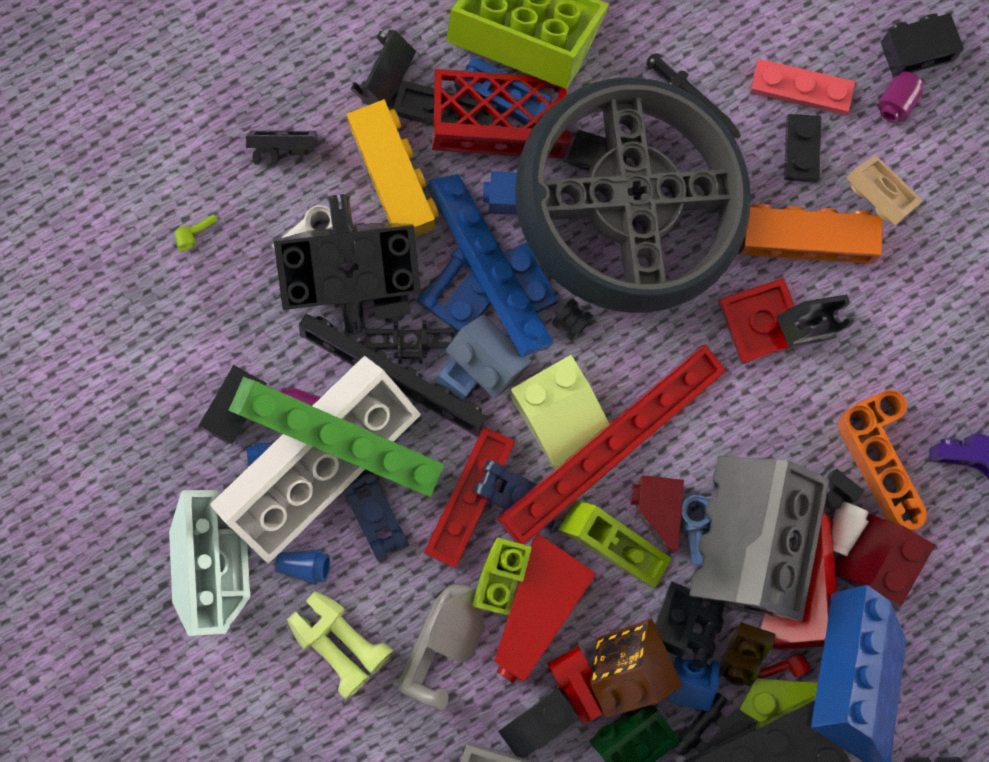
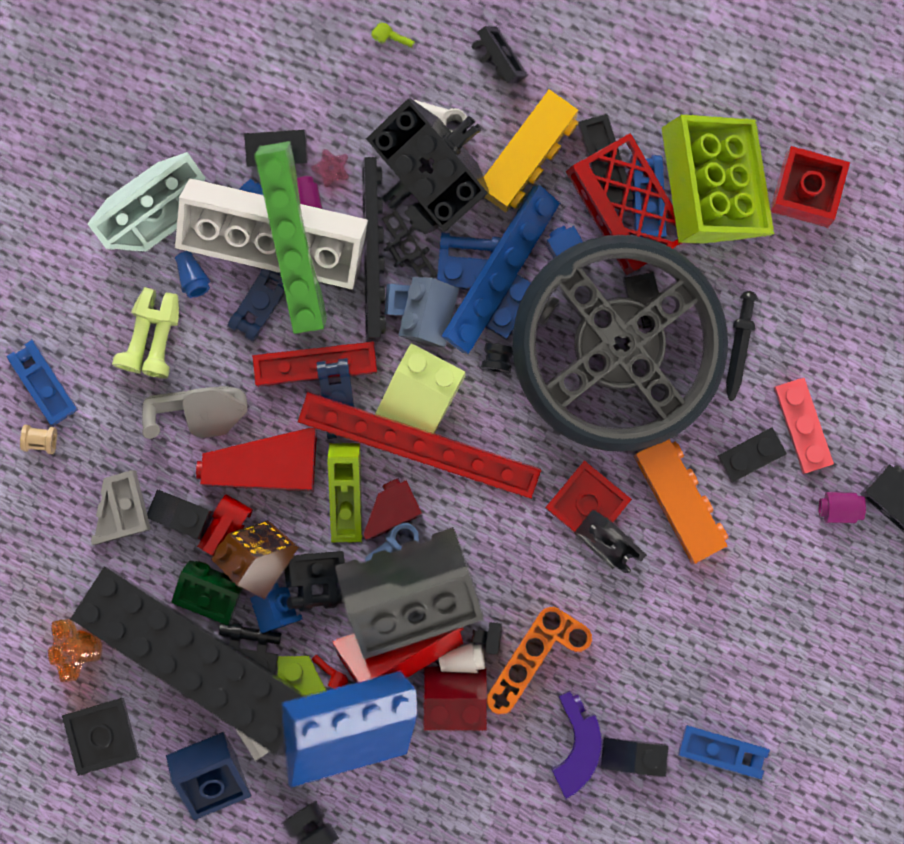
camera: 65 degrees right, 5 degrees up
black hinge [351,30,416,107] -> none
lime slope [472,537,532,616] -> none
dark brown slope [719,622,776,686] -> none
tan plate [846,155,923,226] -> none
none -> clear pink plate [311,149,349,188]

